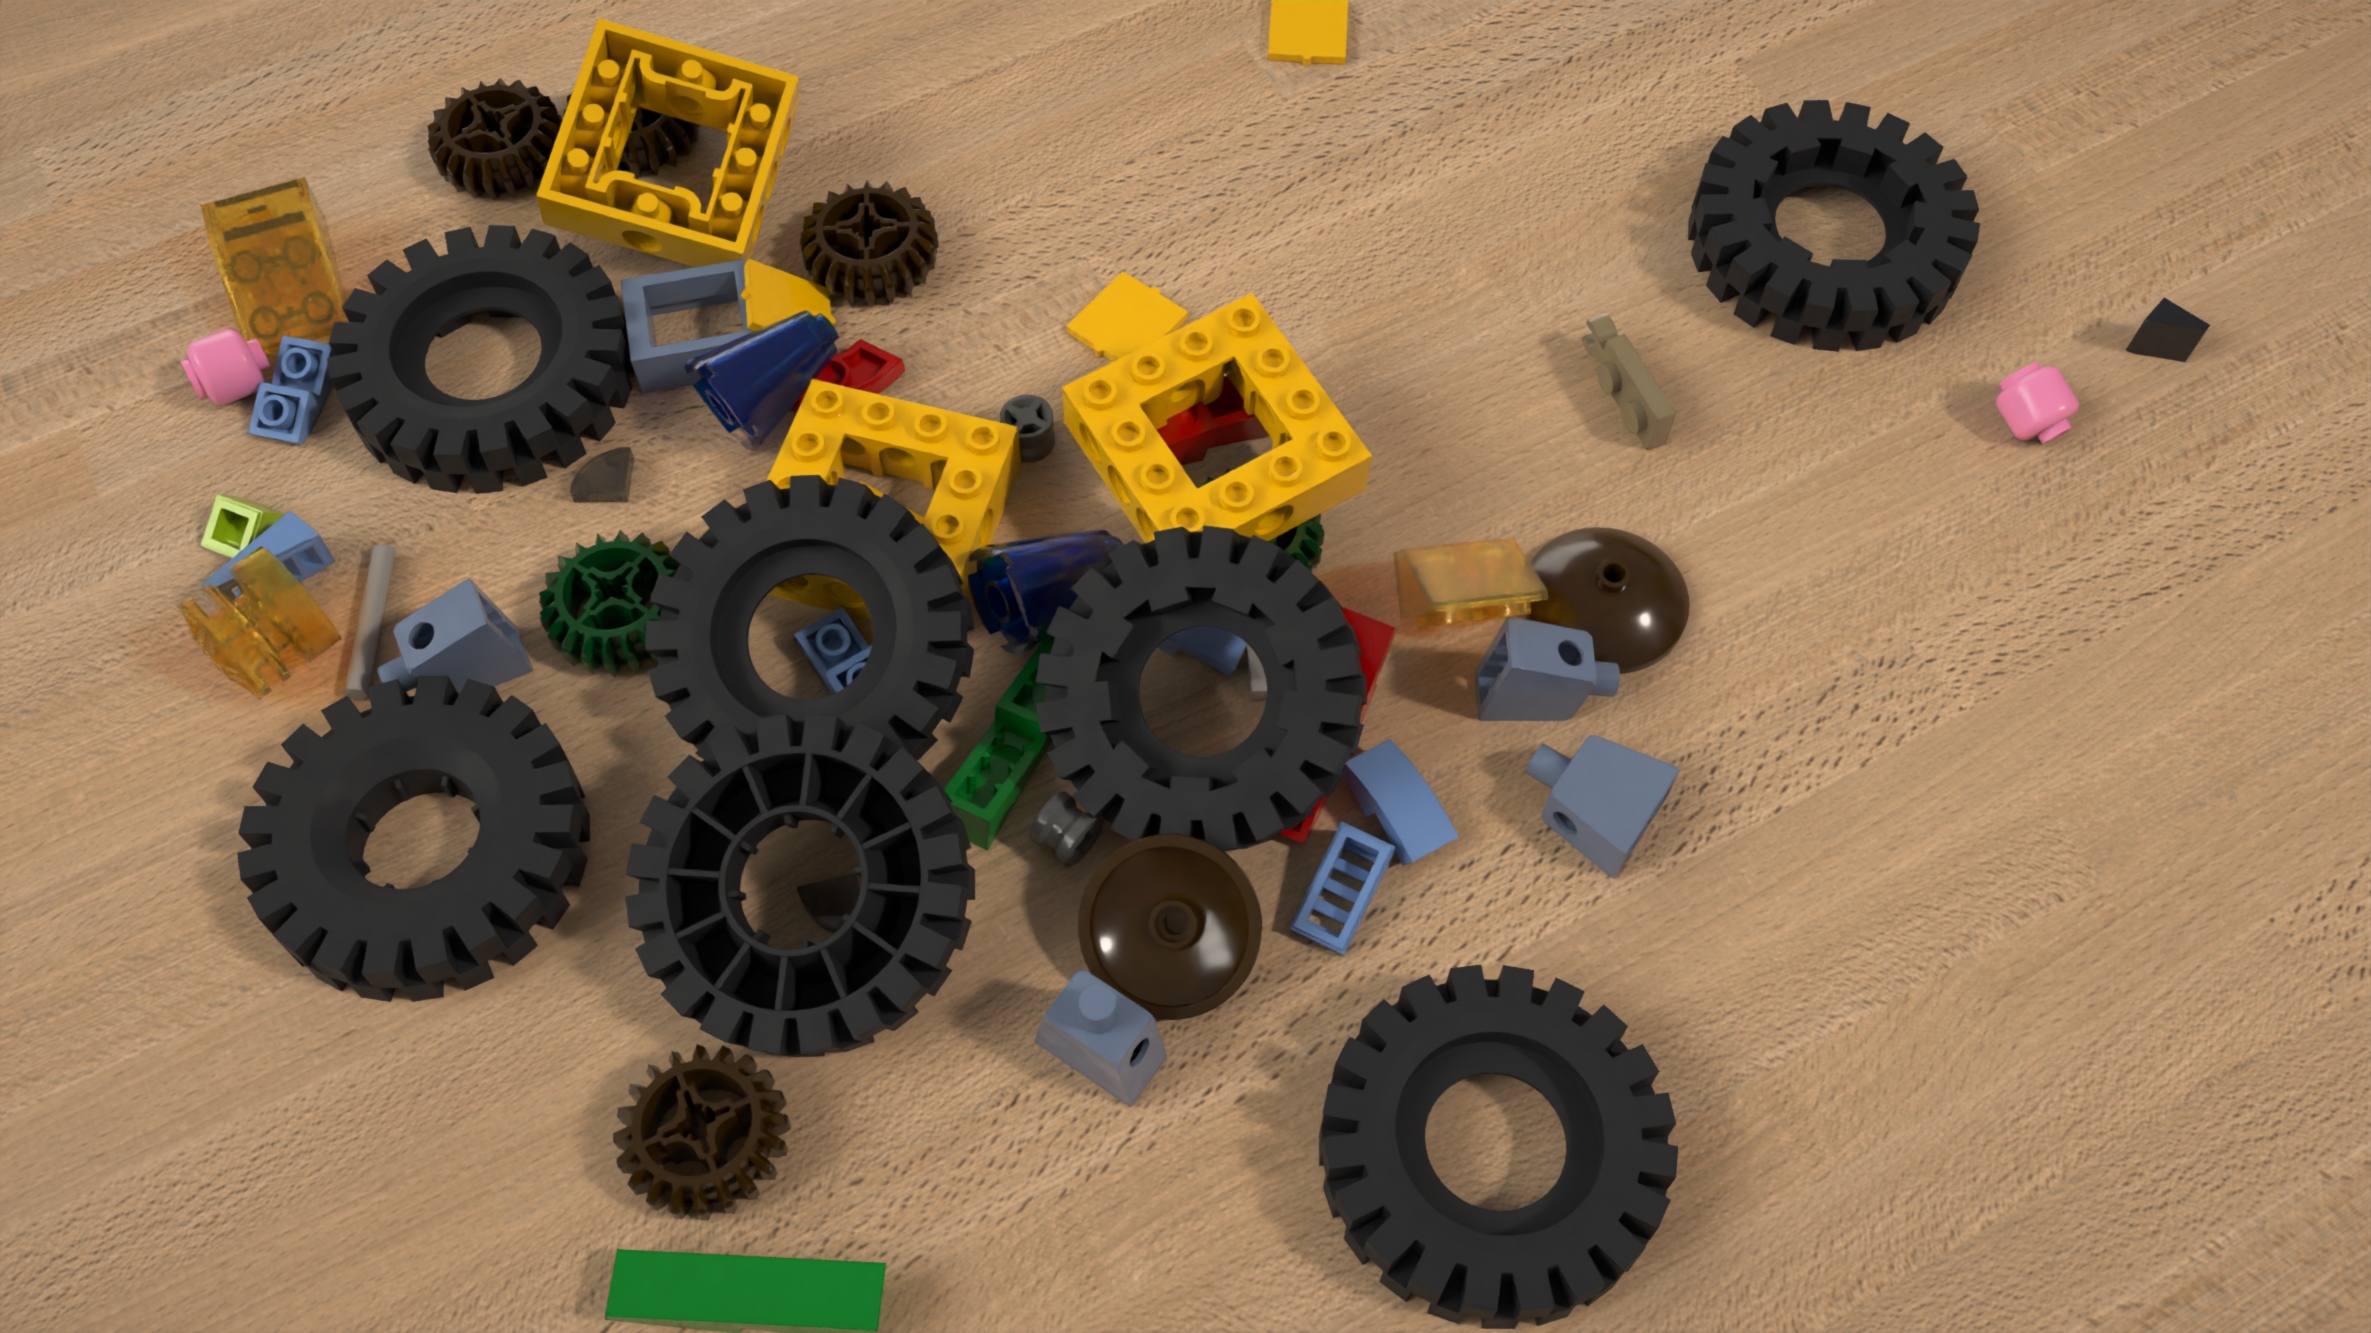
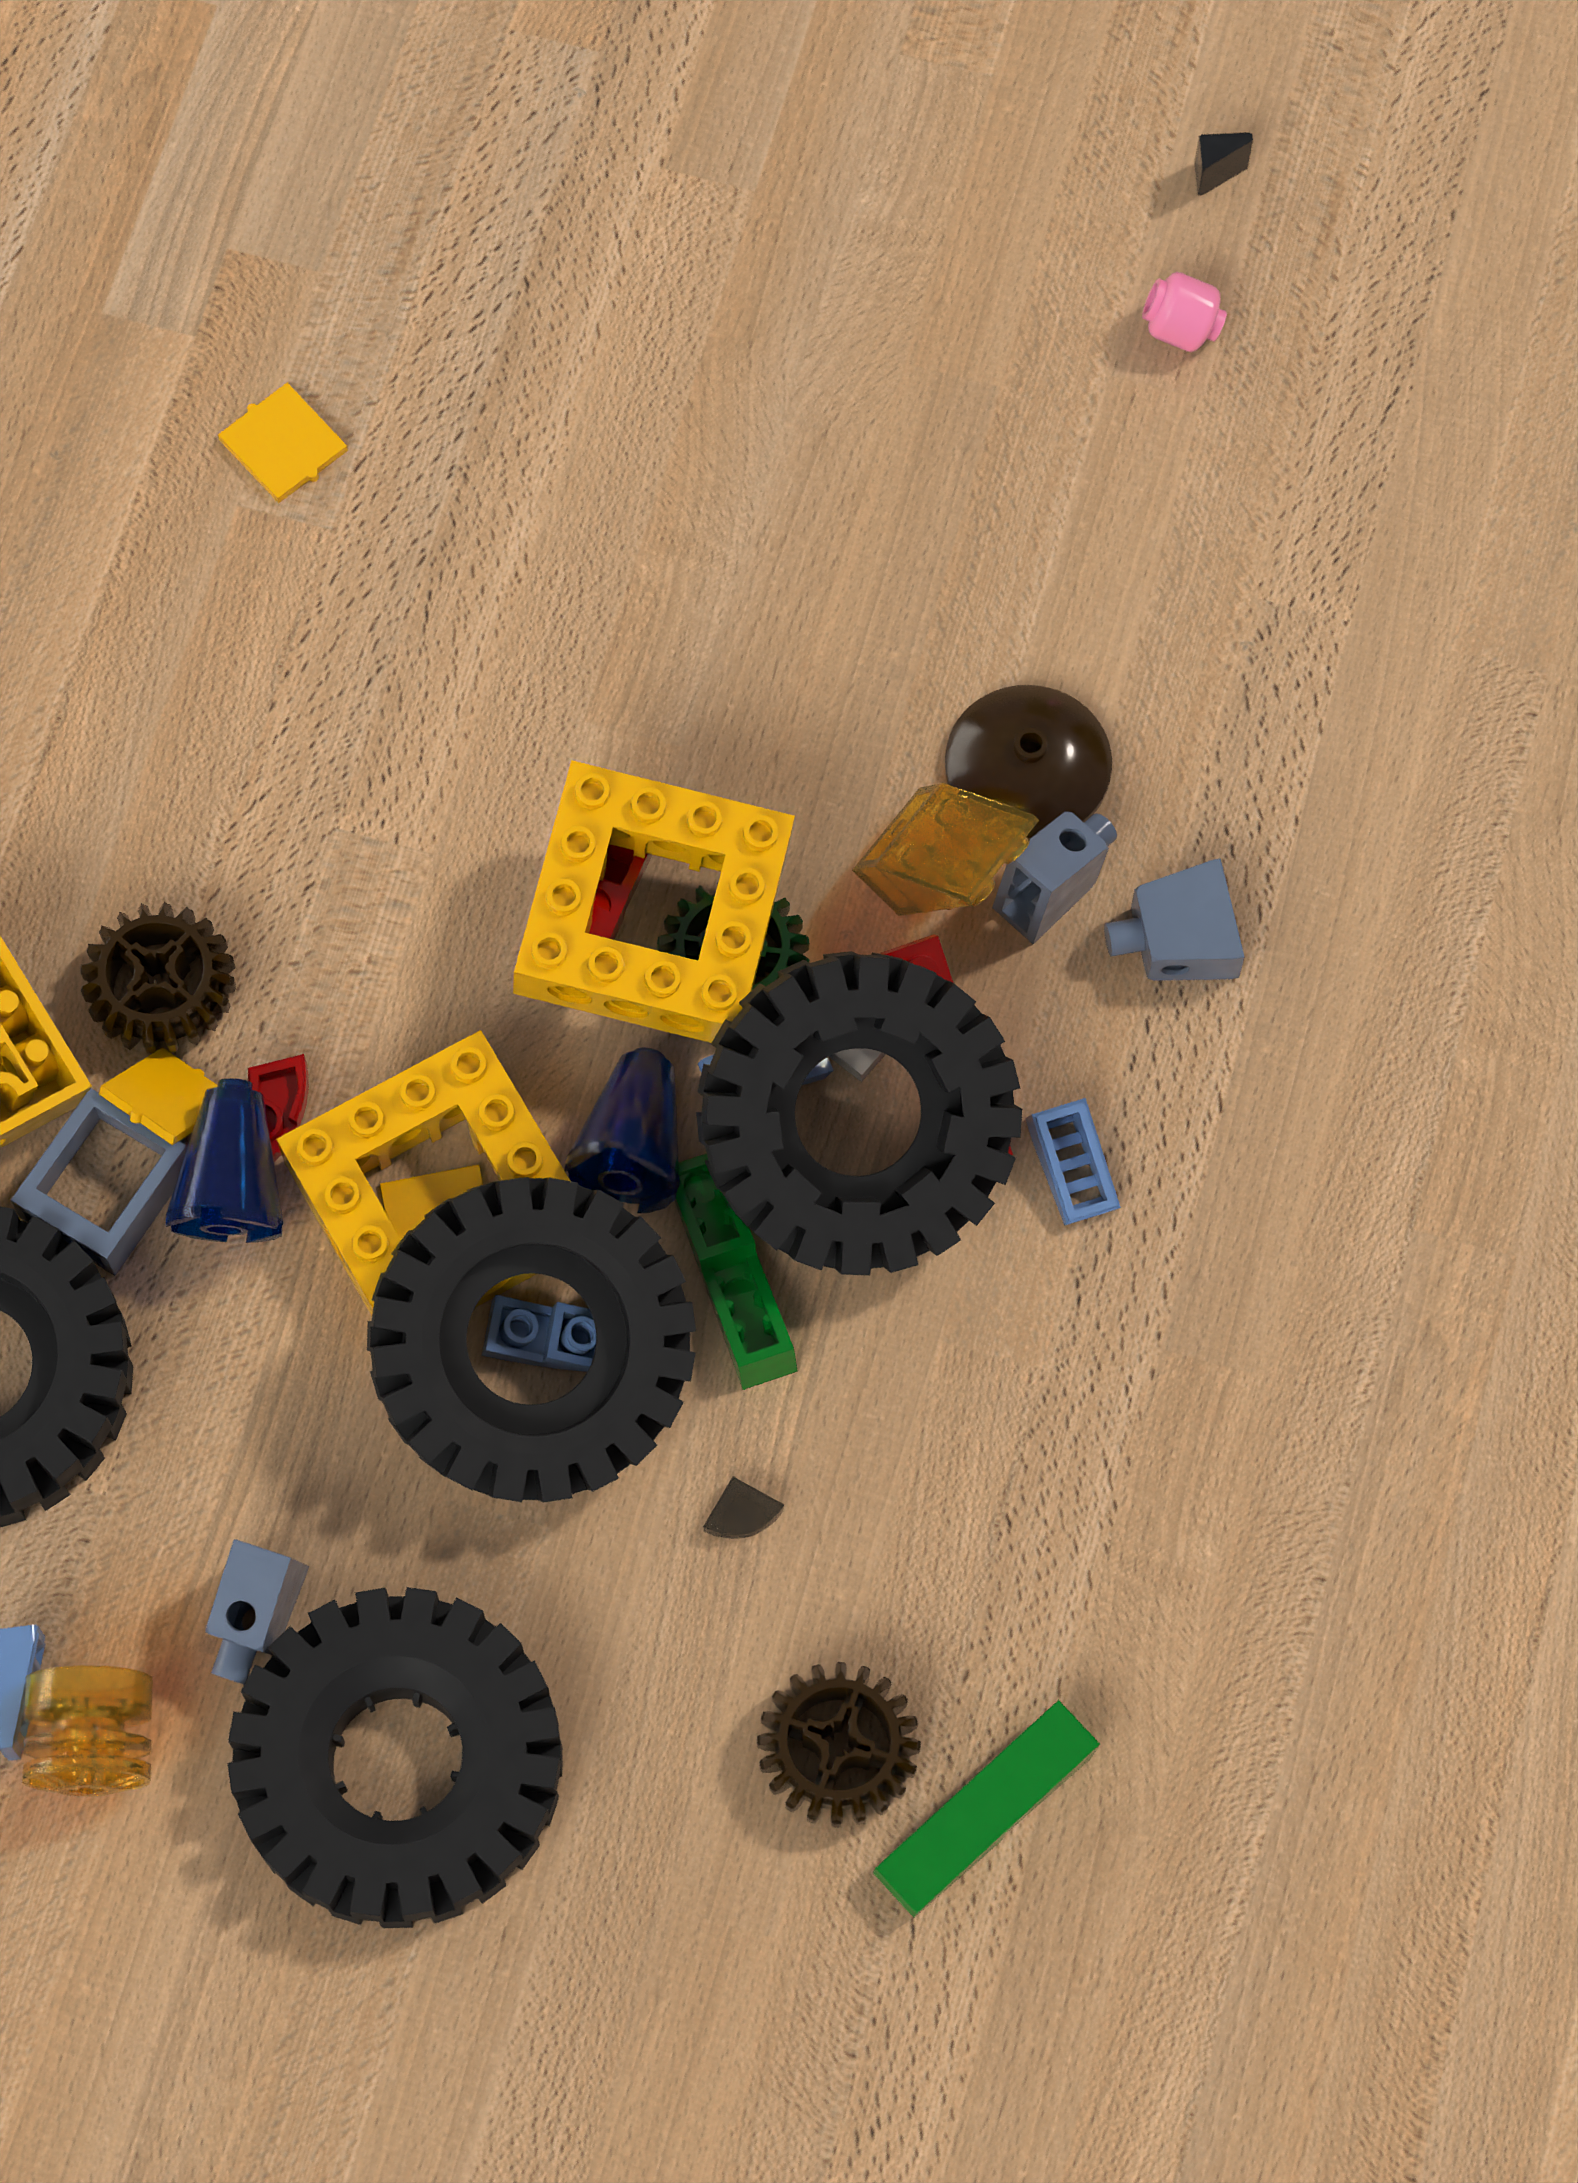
camera: 45 degrees left, 10 degrees up
light grey bar [344,544,396,700] -> none
dark green gear [539,530,681,677] -> none
clear smoke tile [570,447,634,502] -> none
black tyre [625,713,975,1057] -> none
dark grey wheel [1000,394,1055,463] -> none
dark grey wheel [1029,792,1103,867] -> none
sand blue torso [1035,969,1167,1107] -> none
yellow piece [1066,271,1188,362] -> none
dark brown dish [1078,834,1263,1020] -> none
black tyre [1319,964,1678,1329] -> none
medium blue slope [1342,739,1459,866] -> none
dark tan plate [1582,313,1676,451] -> none
black tyre [1688,100,1980,352] -> none

